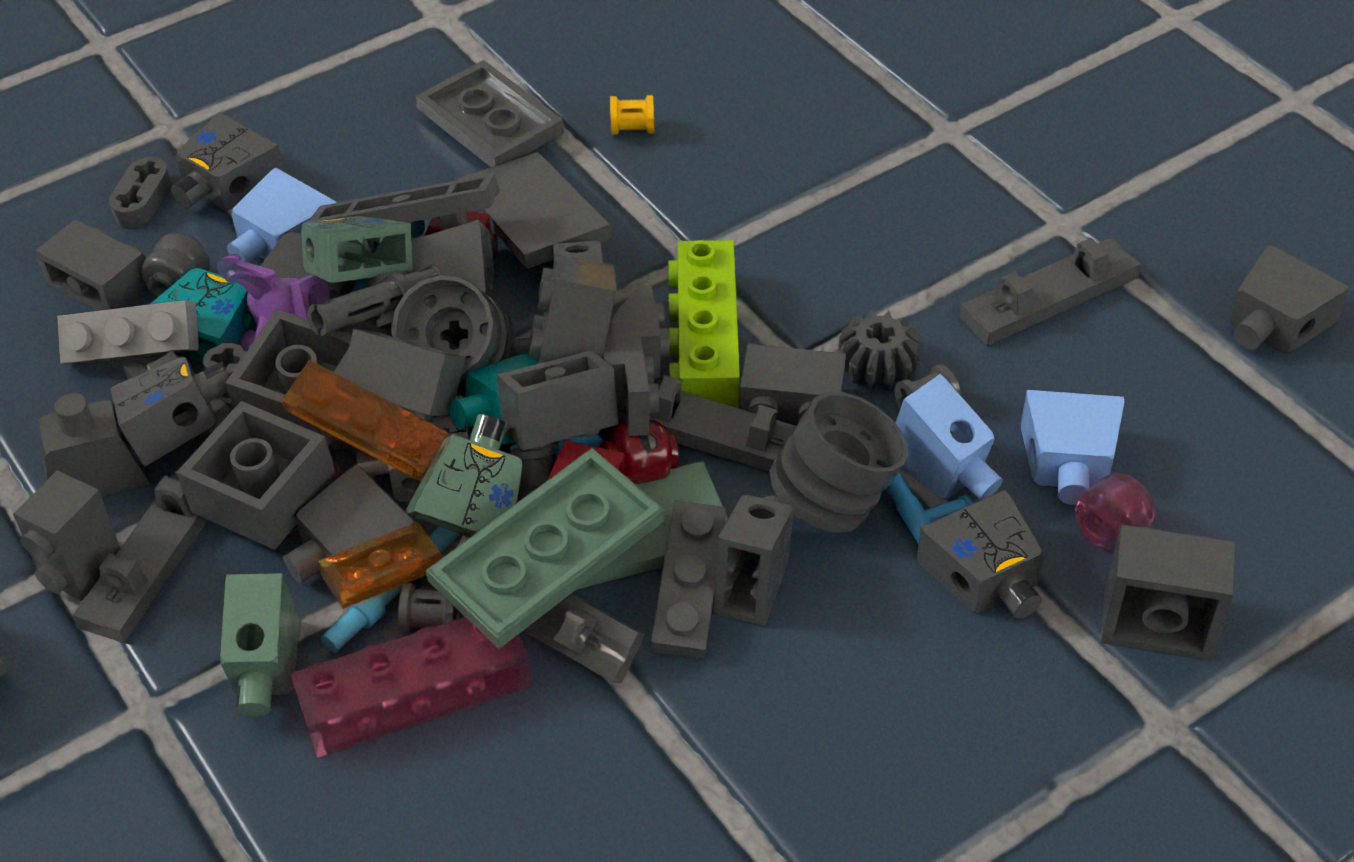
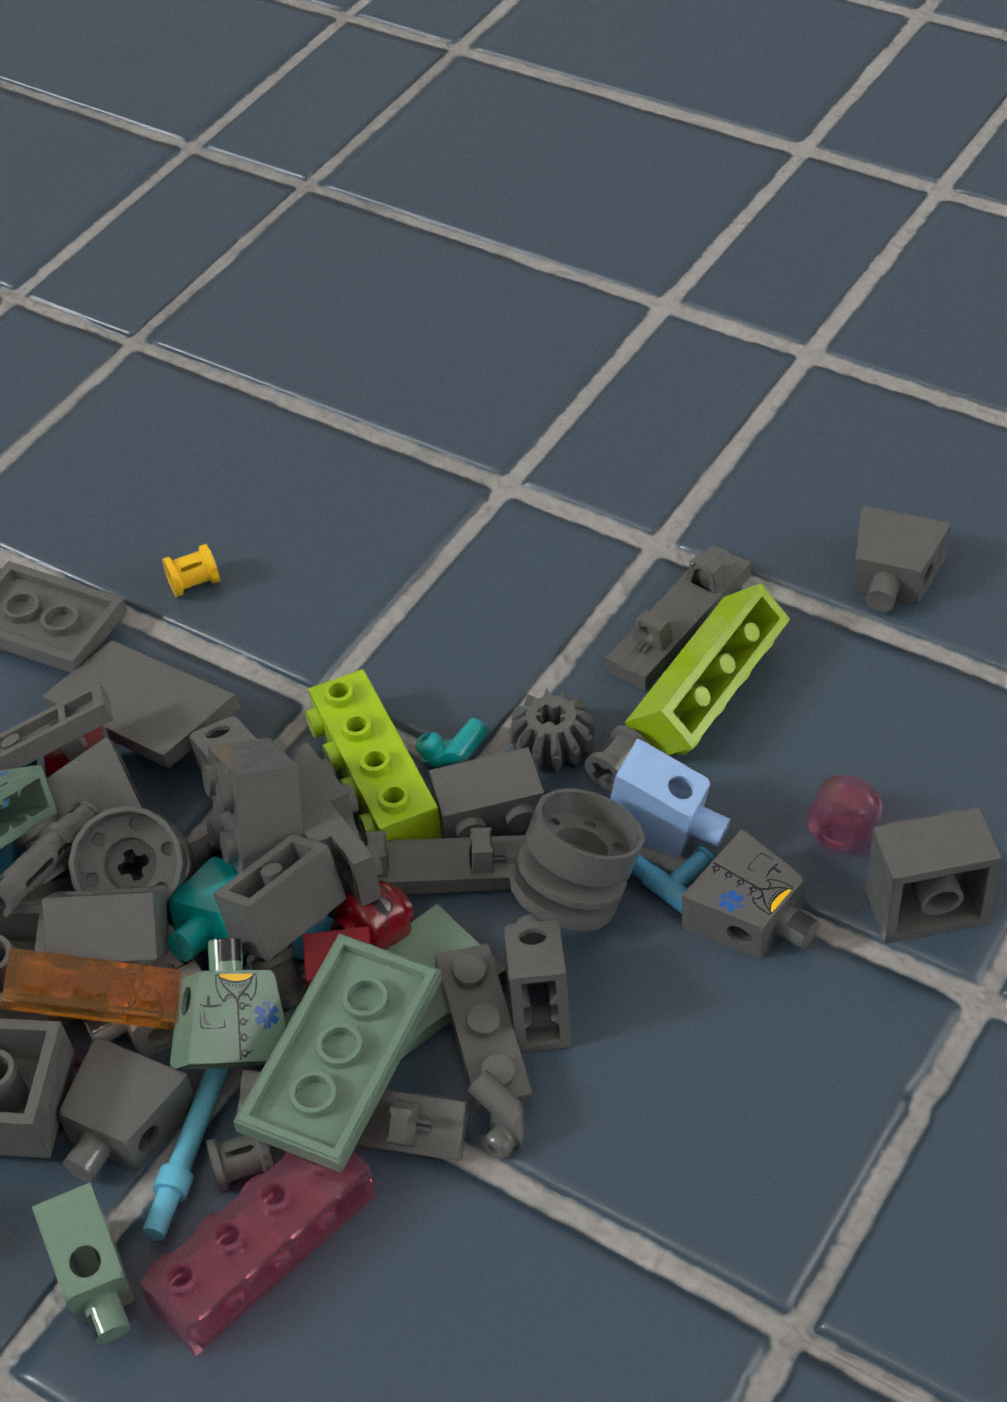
camera: 20 degrees left, 0 degrees up
clear orange plate [319,522,441,609] -> none
light blue torso [1021,390,1124,505] -> none
none -> teal arm [415,718,489,768]
none -> dark grey arm [467,1069,524,1159]
none -> lime brick [624,583,790,756]

